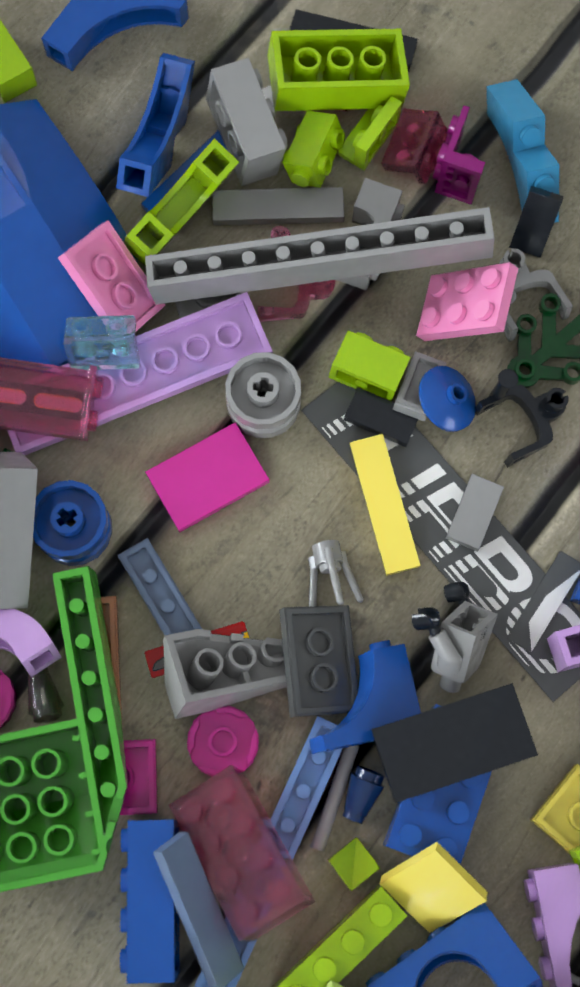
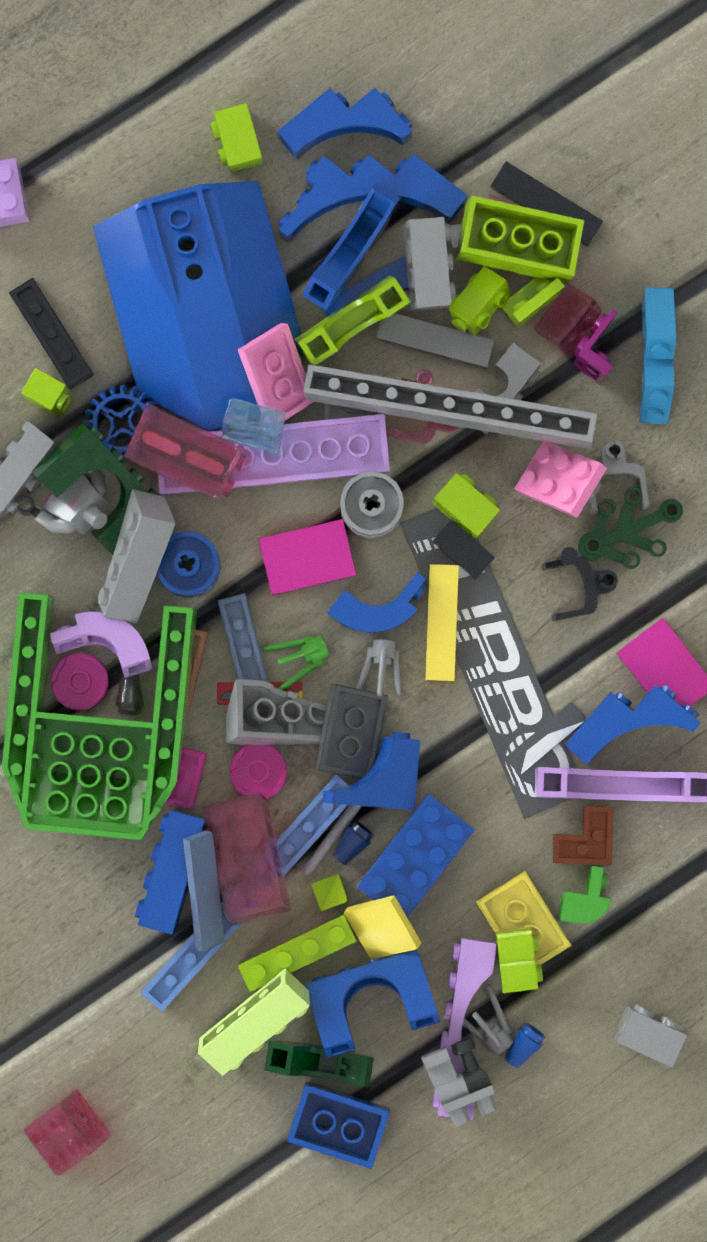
camera: 20 degrees right, 10 degrees up
black tile [371,683,538,803] -> none
light grey tile [392,351,447,422] -> none
light grey torso [411,581,498,693] -> none
blue dish [419,366,476,432] -> none
light grey tile [446,474,504,552] -> none
black tile [509,186,564,258] -> none
none -> bright green plant [262,635,329,691]
none -> blue arch [278,154,468,243]
none -> blue arch [327,572,427,633]

